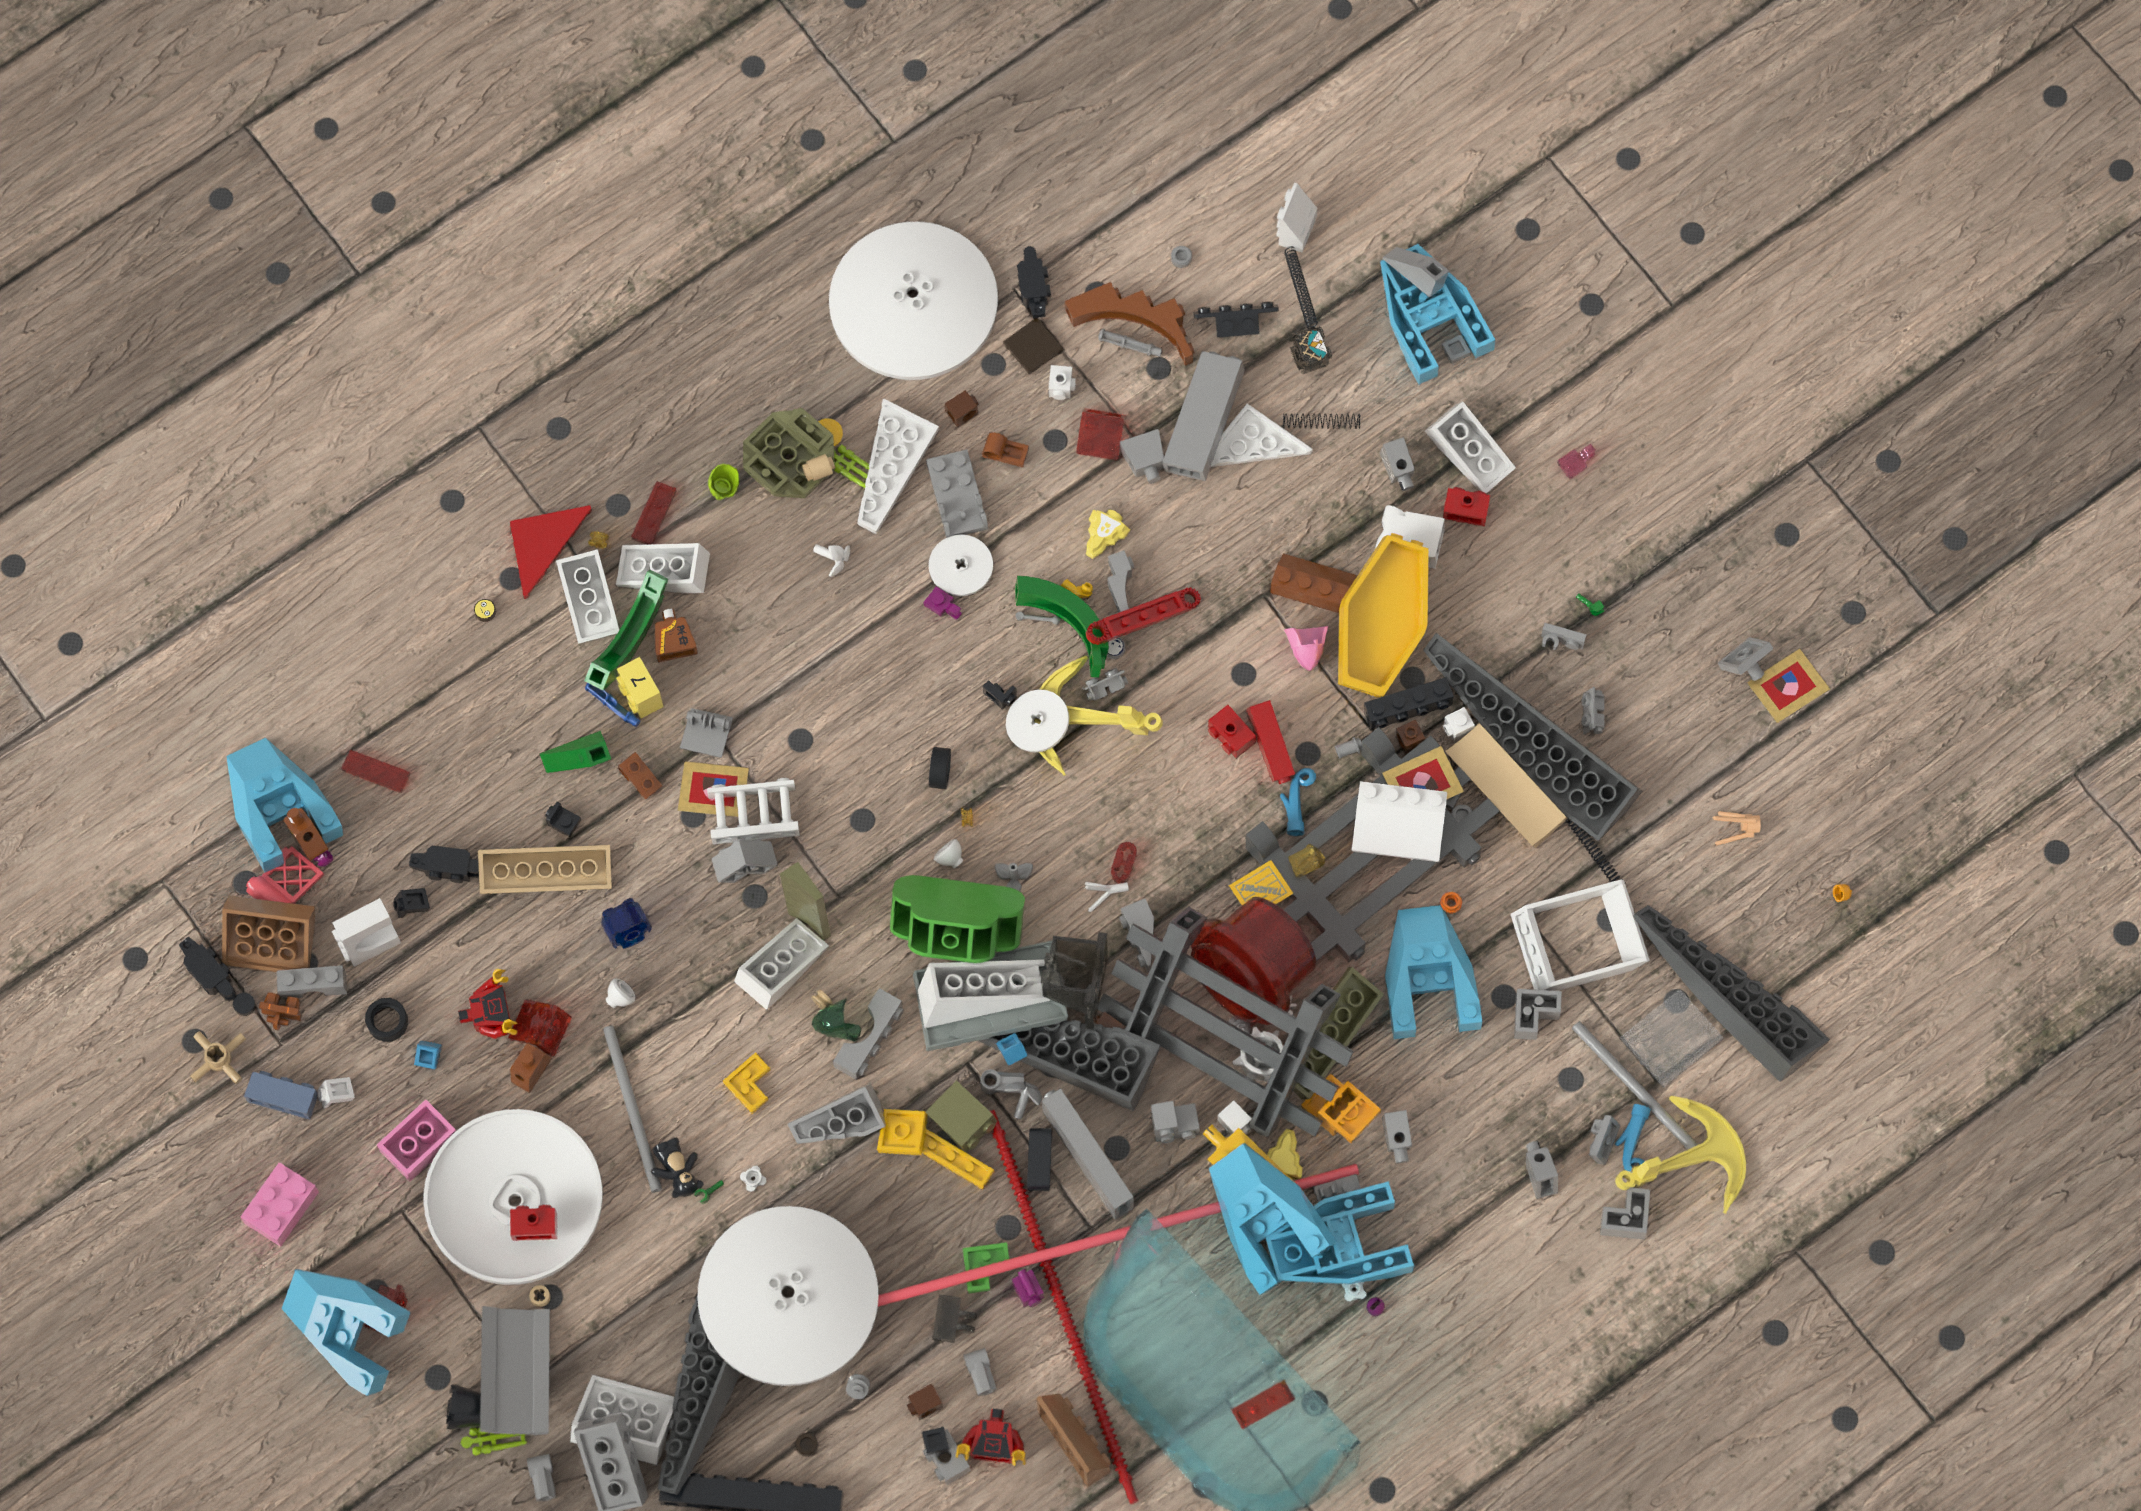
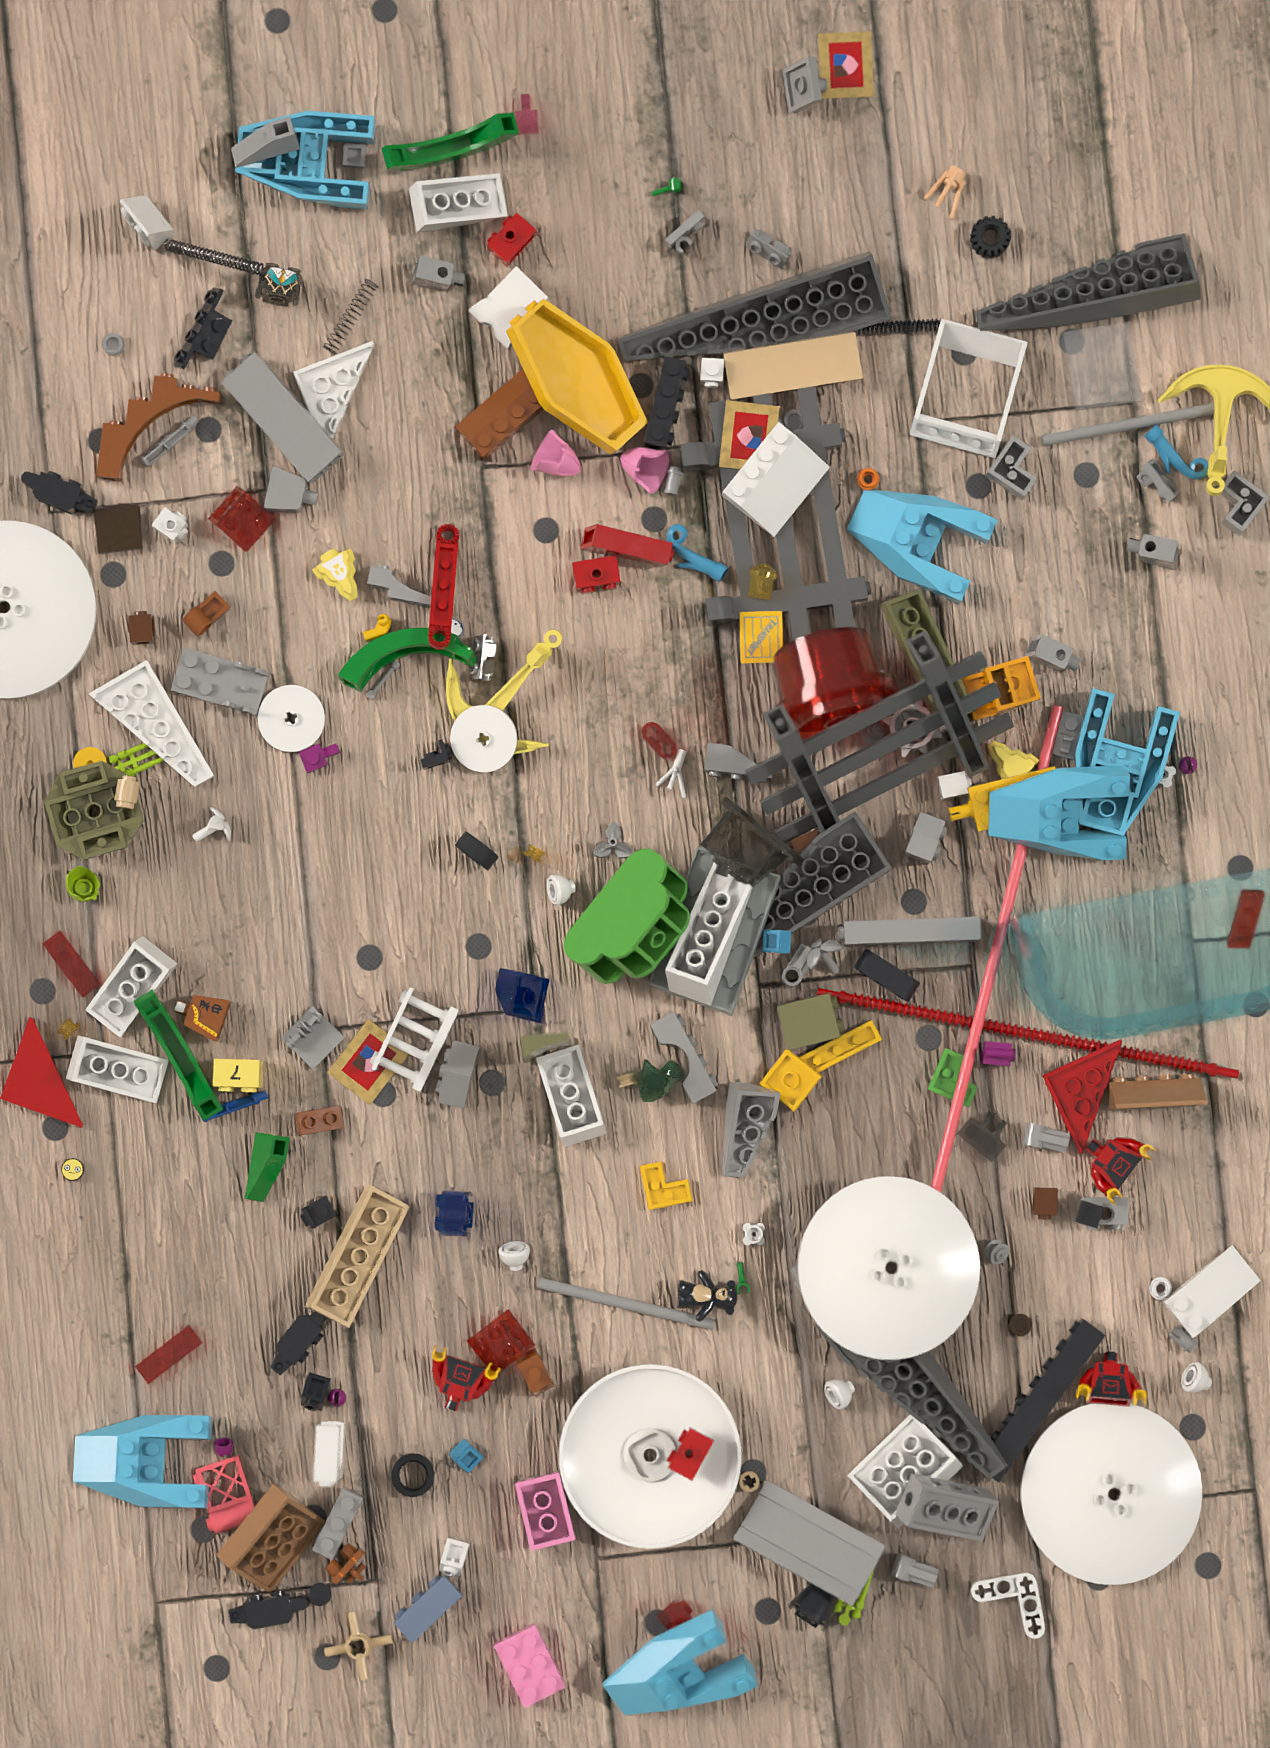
camera: 60 degrees left, 15 degrees up
dark orange torso [283,808,328,861] -> none
reddish brown brick [1395,720,1425,755] -> none
light orange hinge [1833,884,1852,902] -> none
none -> magenta hinge [328,1389,347,1407]
none -> green arch [381,112,520,171]
none -> clear blue slope [495,968,550,1023]
none -> bright pink helmet [620,447,671,494]
none -> white brick [824,1379,855,1410]
none -> black tyre [970,216,1011,259]
none -> red tile [1042,1039,1123,1154]

